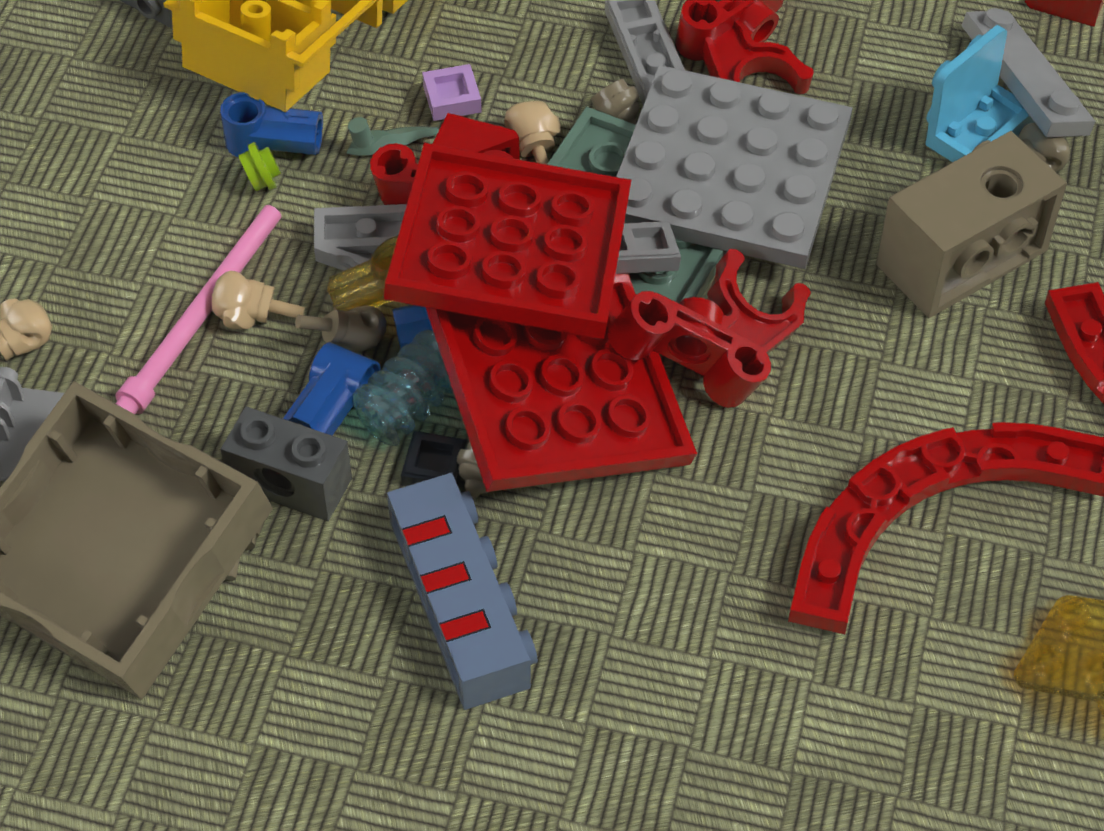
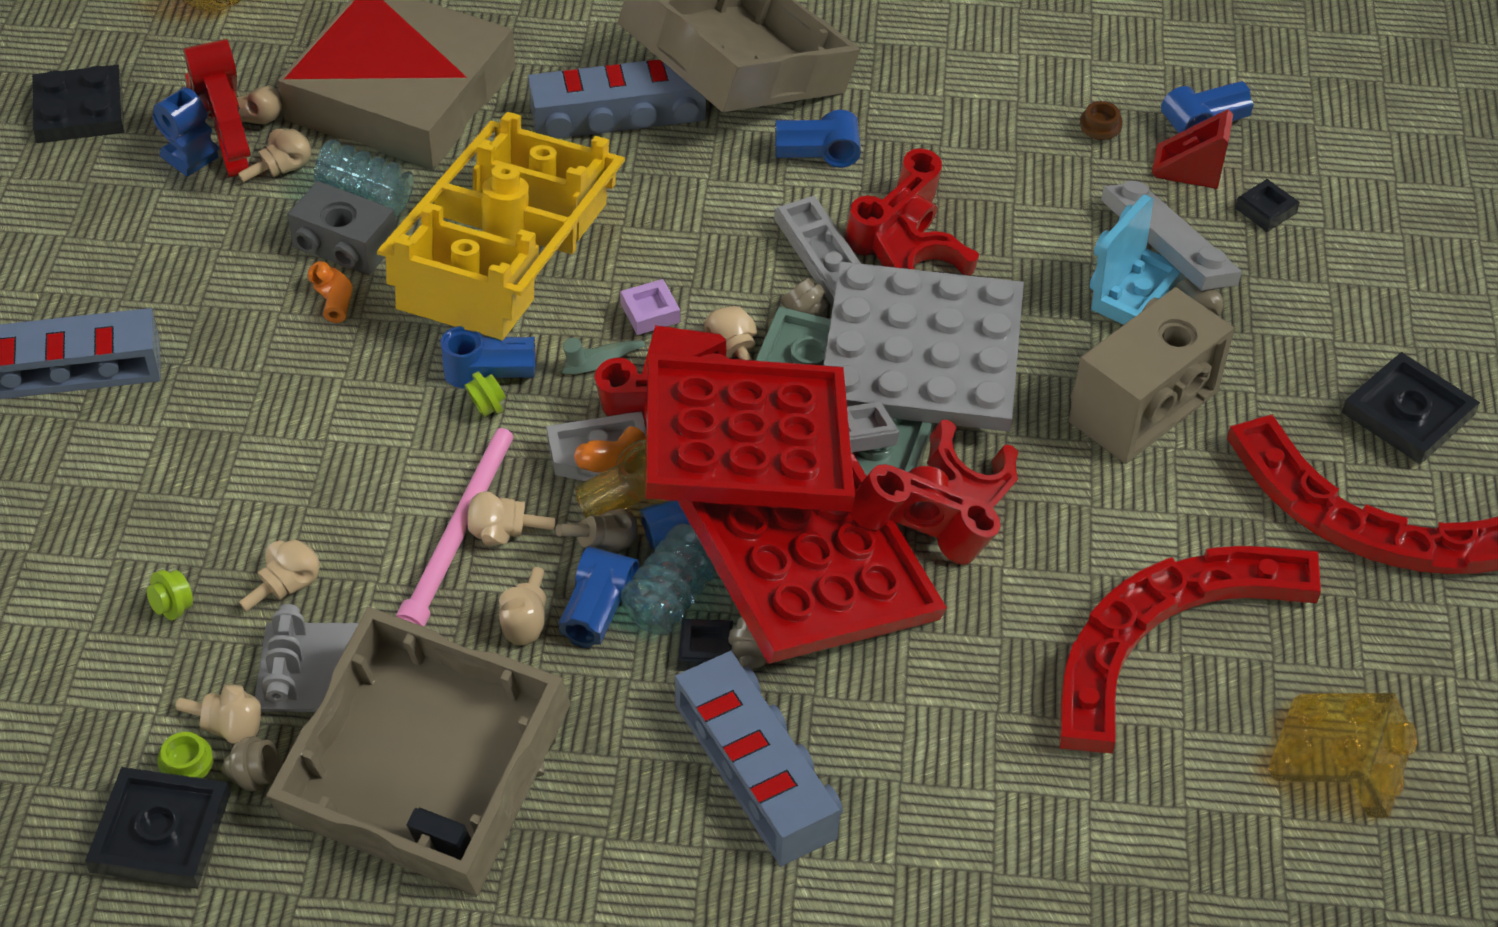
camera: 10 degrees left, 5 degrees down
dark grey brick [221,406,352,522] -> none
none -> orange arm [307,261,353,323]
none -> black tile [406,807,471,860]
none -> tan piece [498,567,546,646]
none -> orange arm [574,426,646,474]

